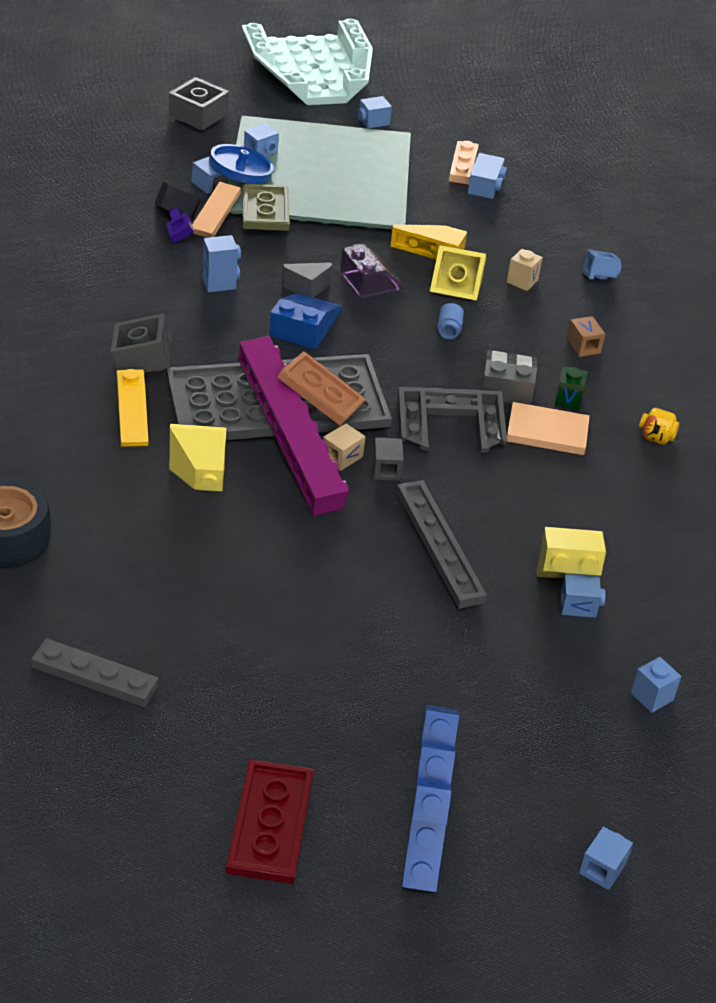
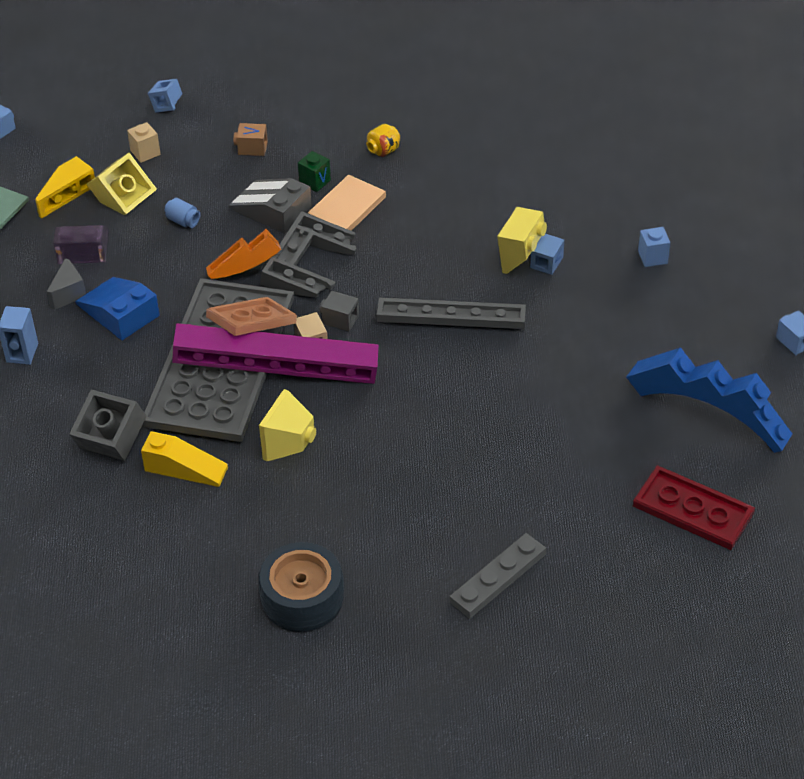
camera: 60 degrees left, 5 degrees up
none -> orange slope [206,229,281,279]

